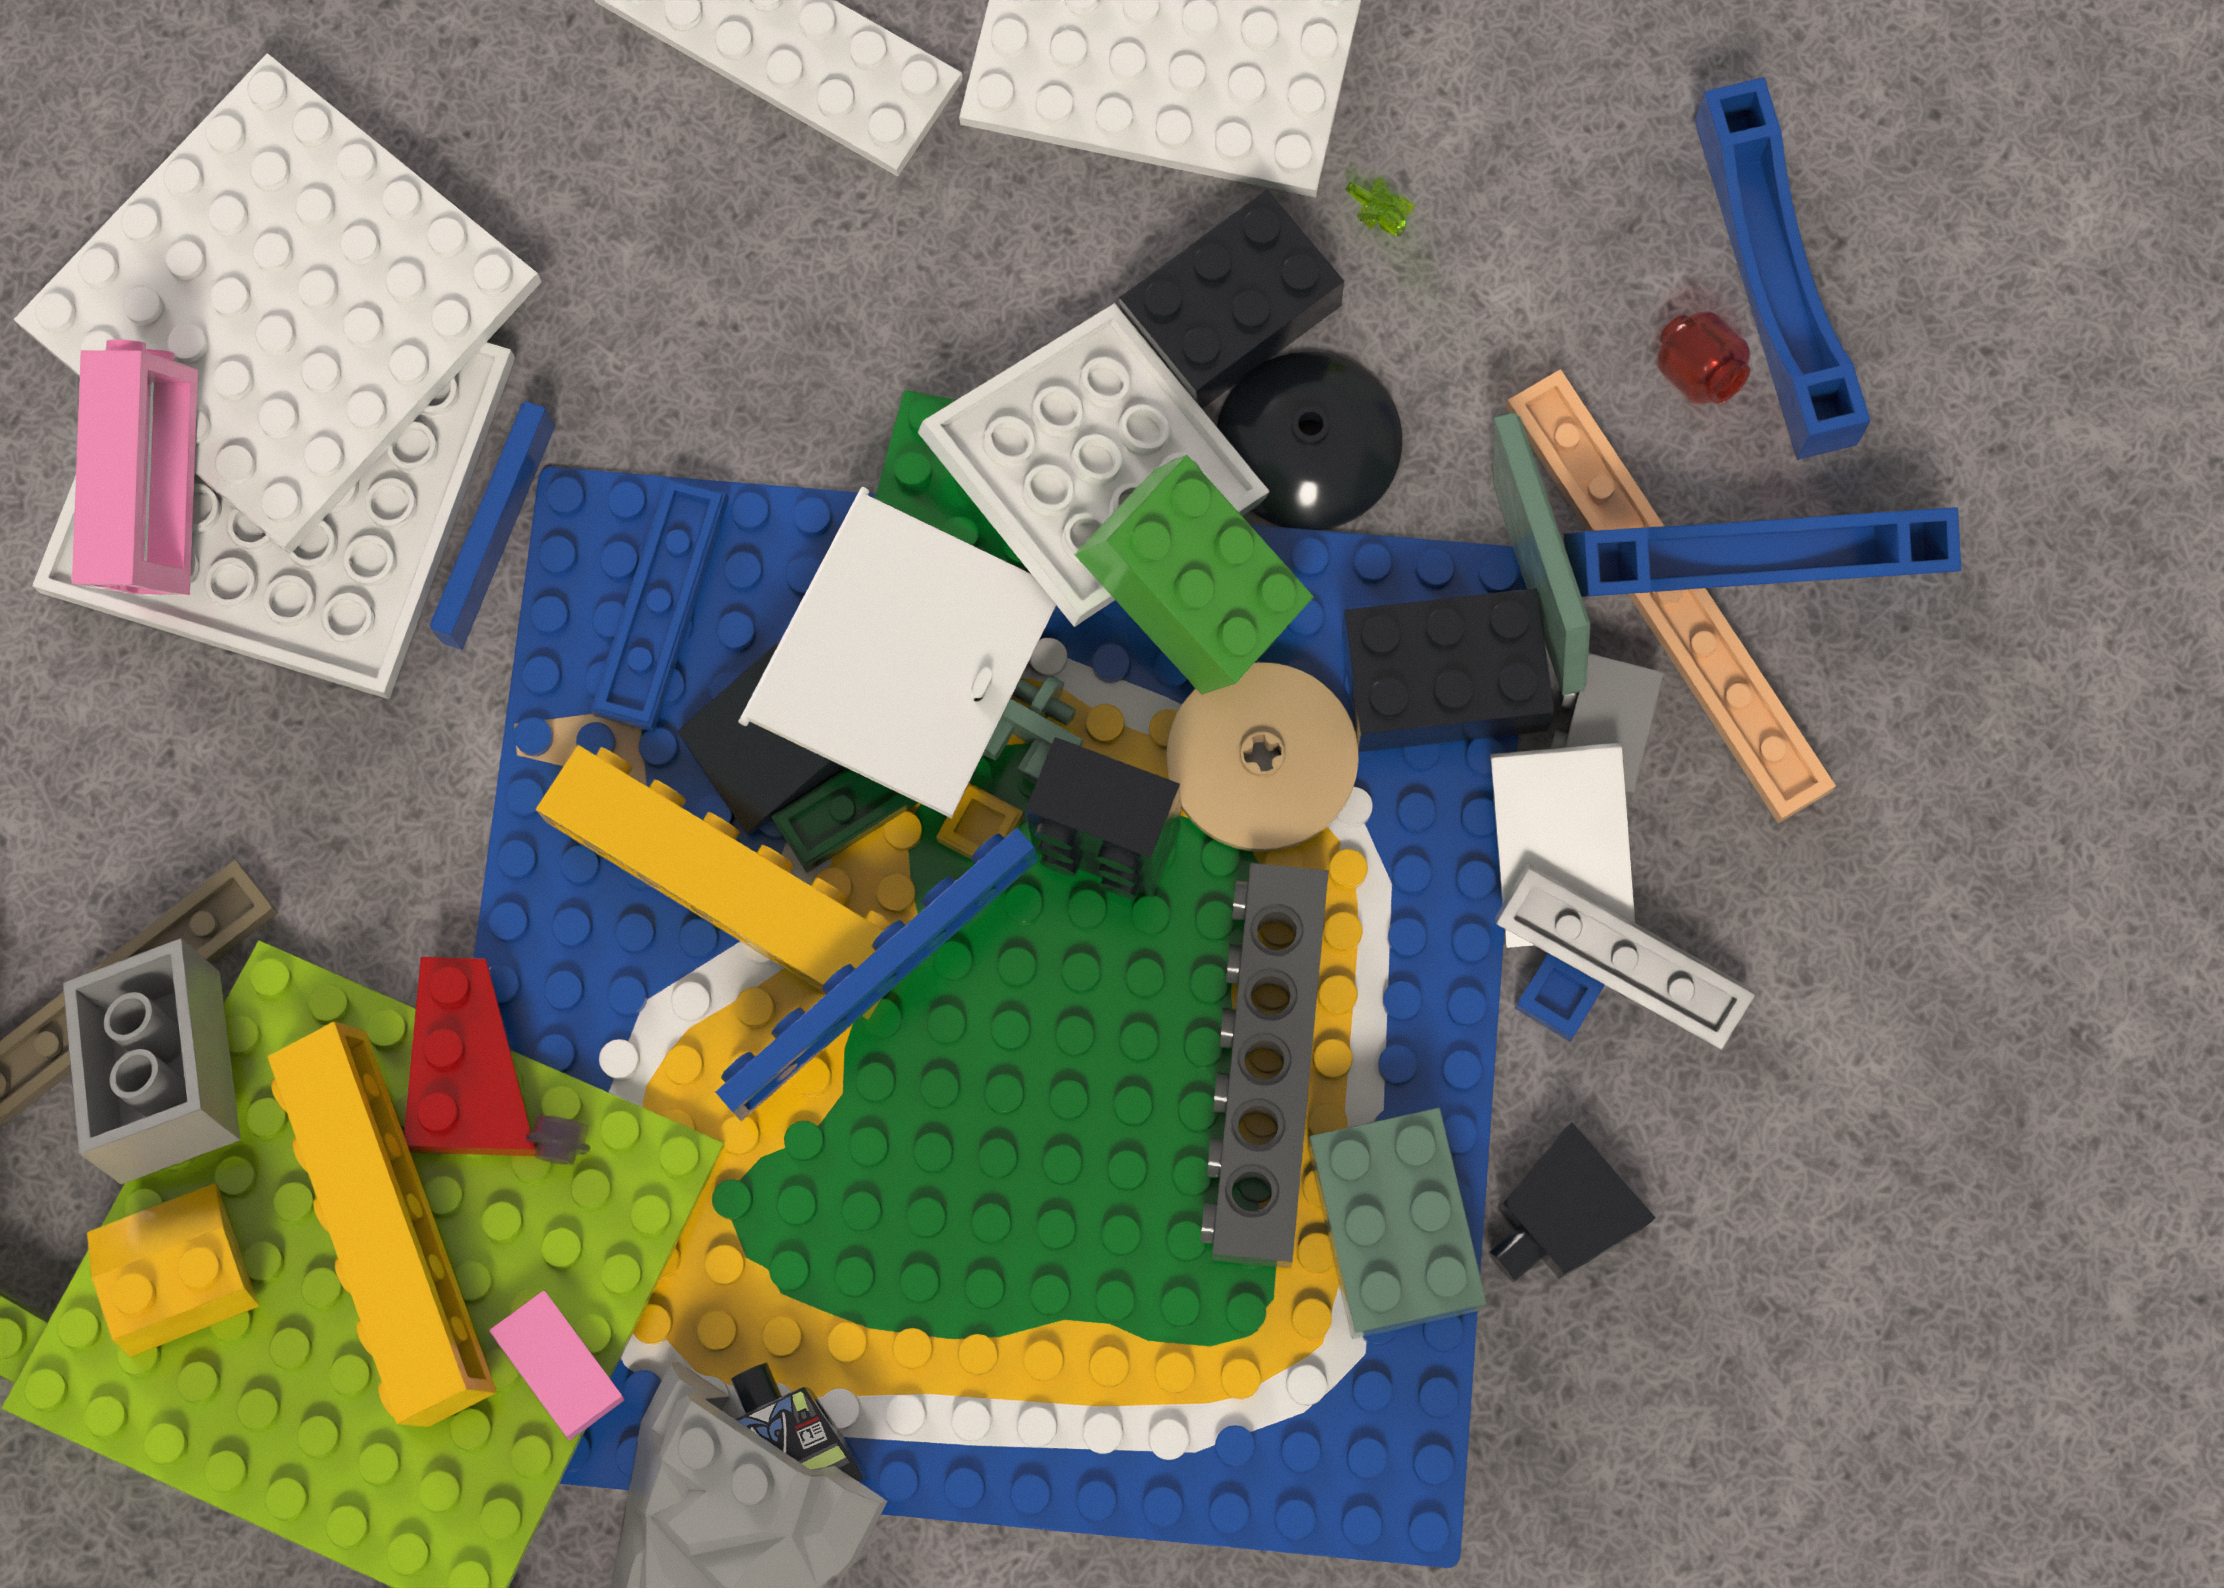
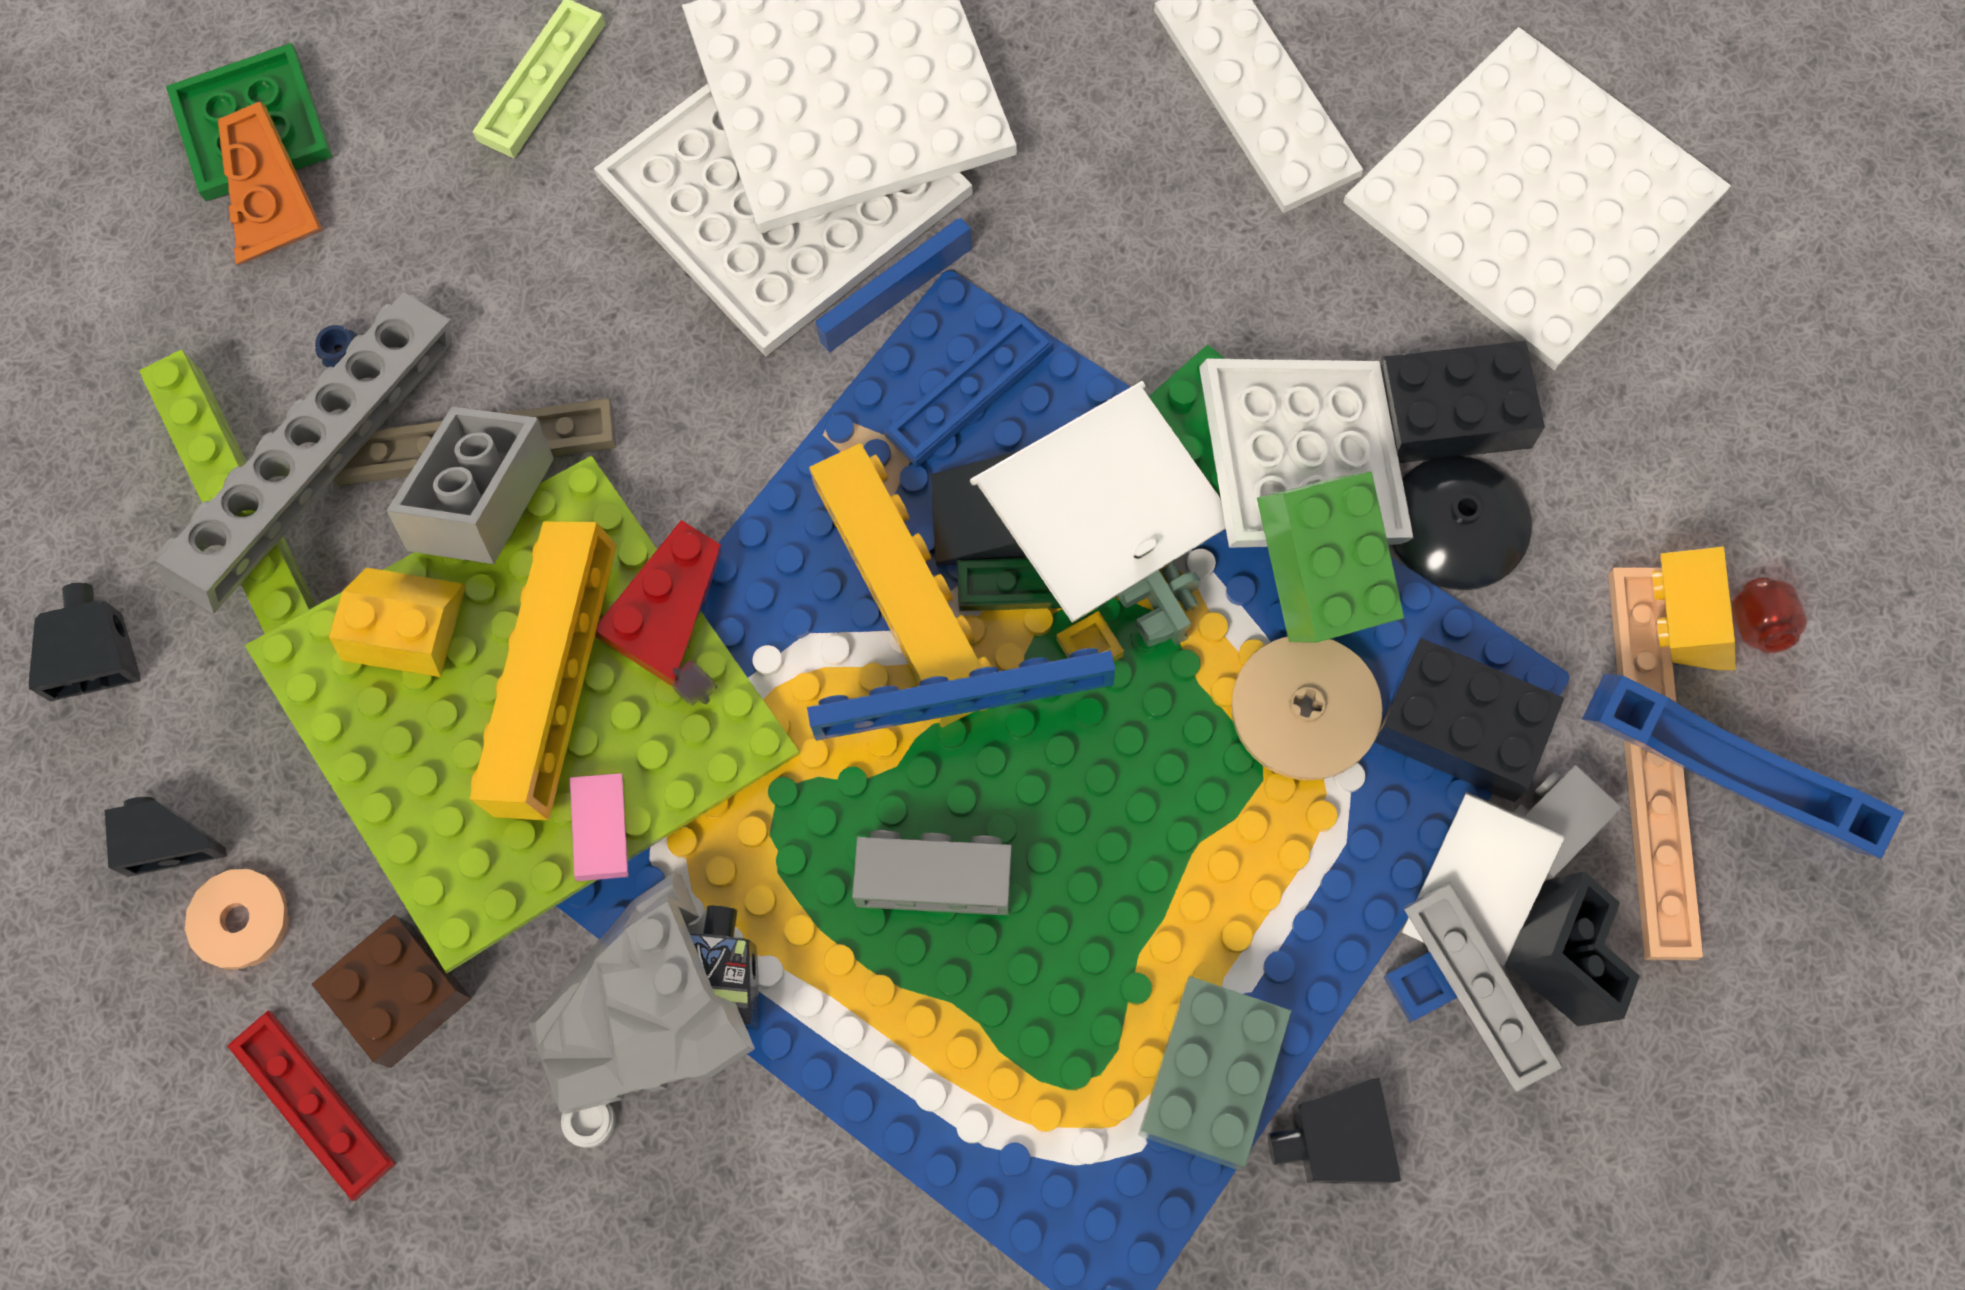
camera: 30 degrees right, 5 degrees down
bright pink window [72,340,198,595] -> none
black brick [1025,737,1181,899] -> none
dark grey brick [1200,863,1329,1268] -> none
clear neon green plant [1345,177,1416,236] -> none
sand green tile [1493,412,1590,696] -> none
blue arch [1694,77,1871,460] -> none
none -> light grey brick [852,830,1012,915]
none -> black brick [1506,871,1640,1026]
none -> yellow slope [1652,546,1736,670]

